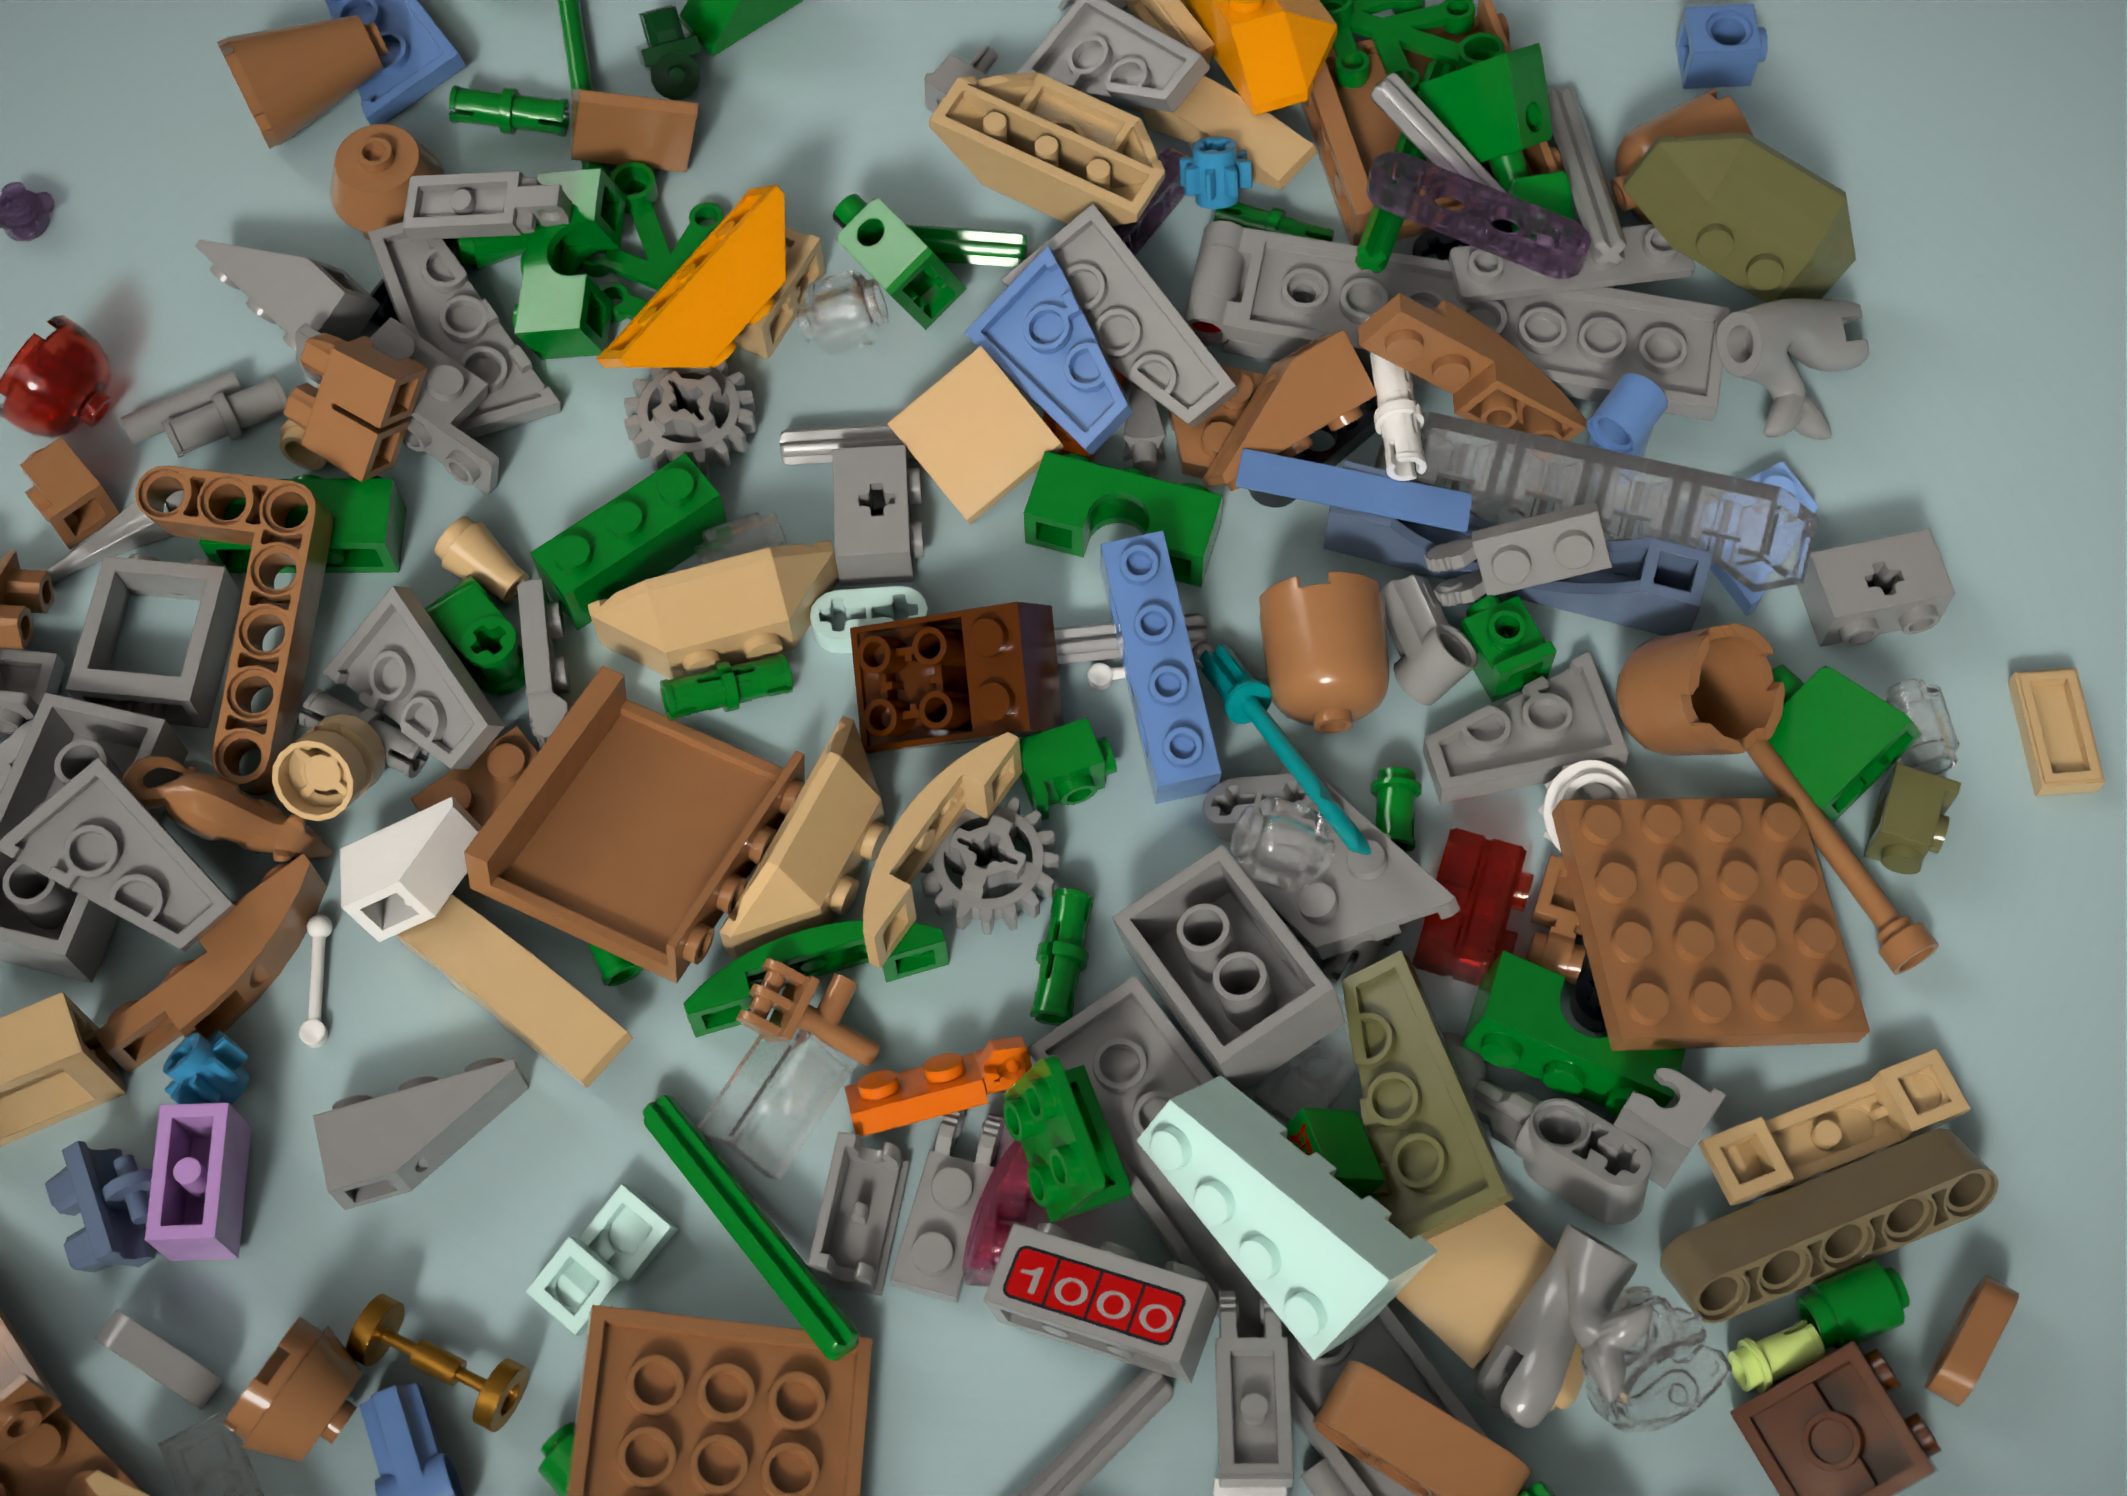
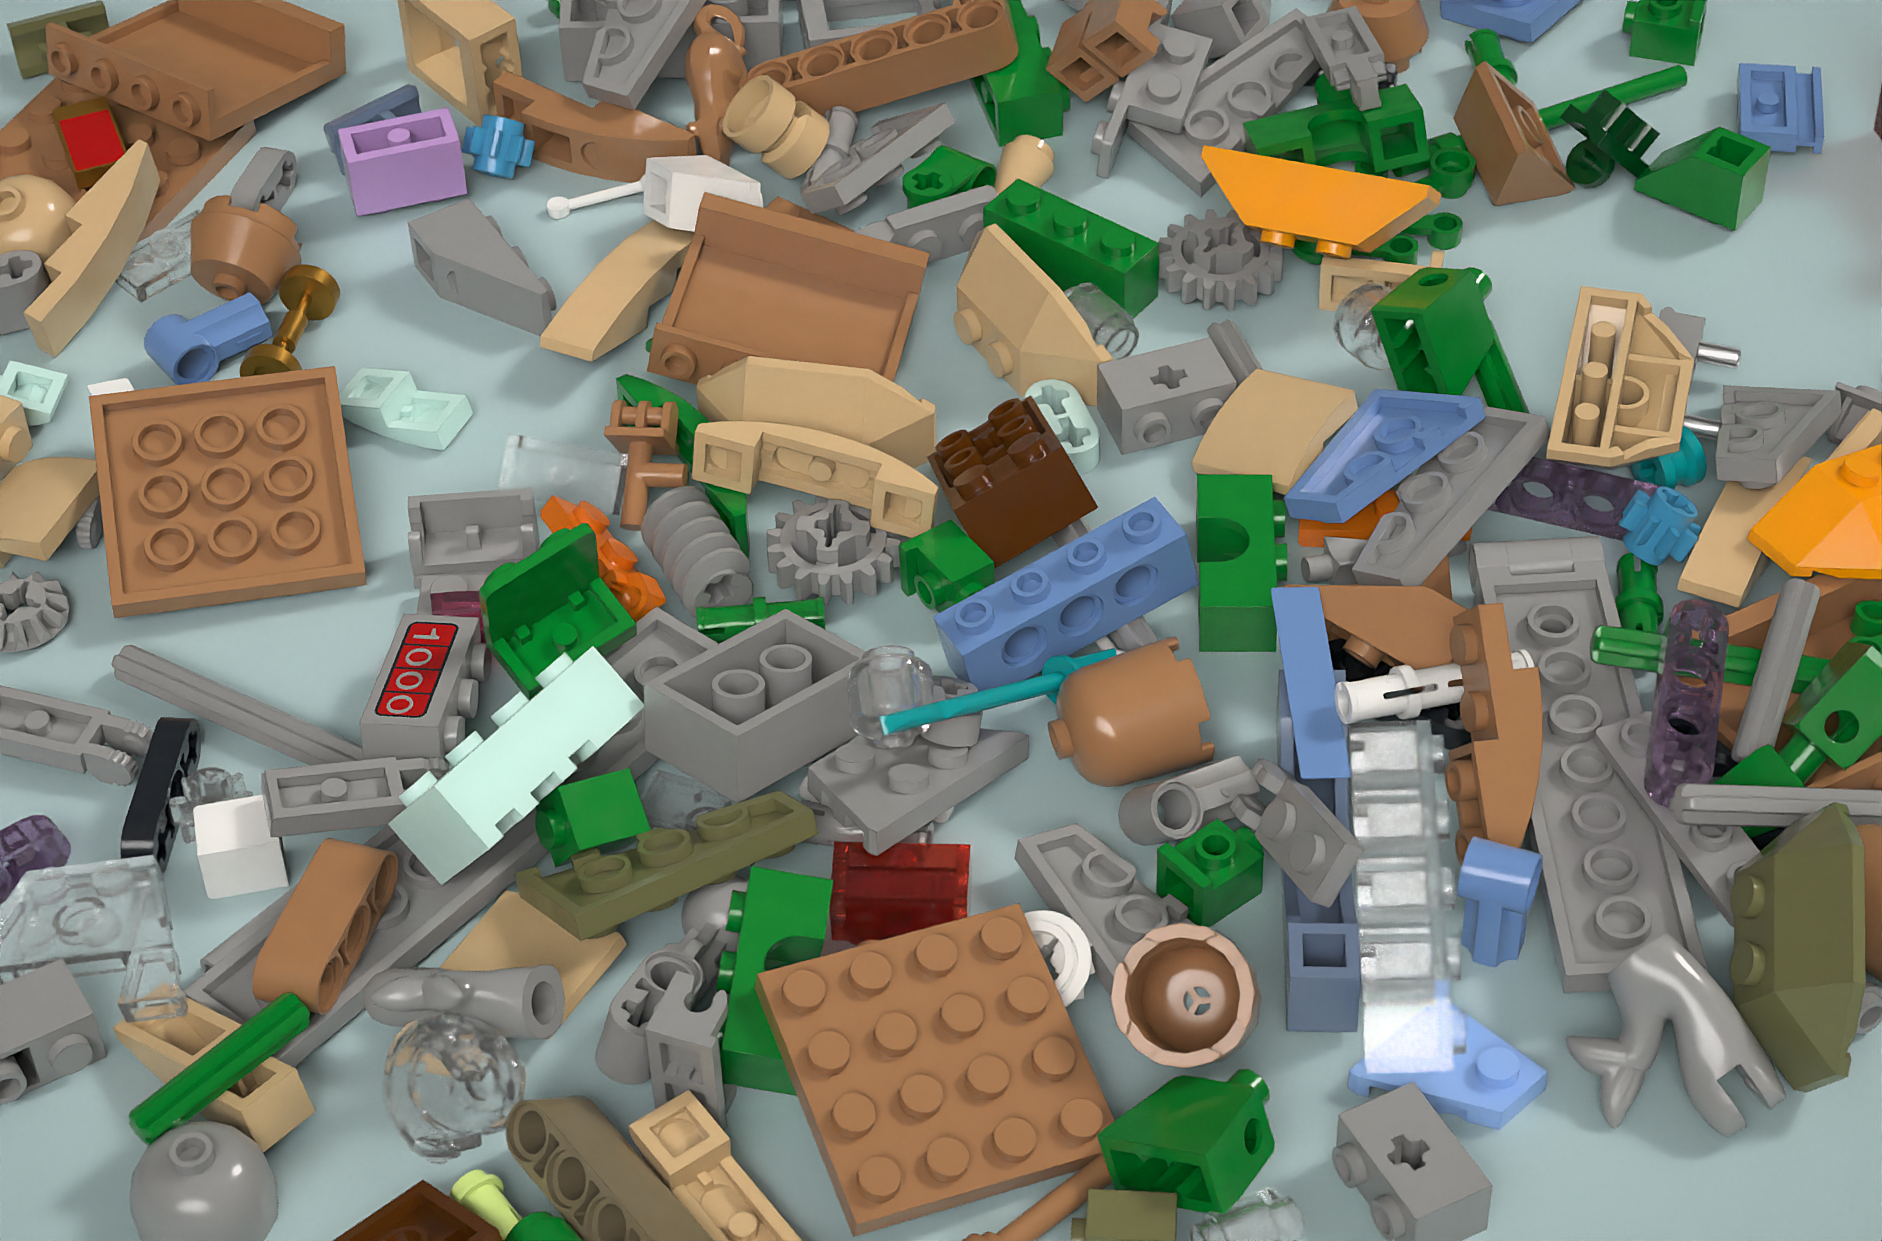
camera: 75 degrees right, 20 degrees down
green axle [643,1095,859,1361] -> none
green pin [660,653,793,721] -> none
green pin [1370,767,1422,853] -> none
none -> light grey piece [641,486,753,618]

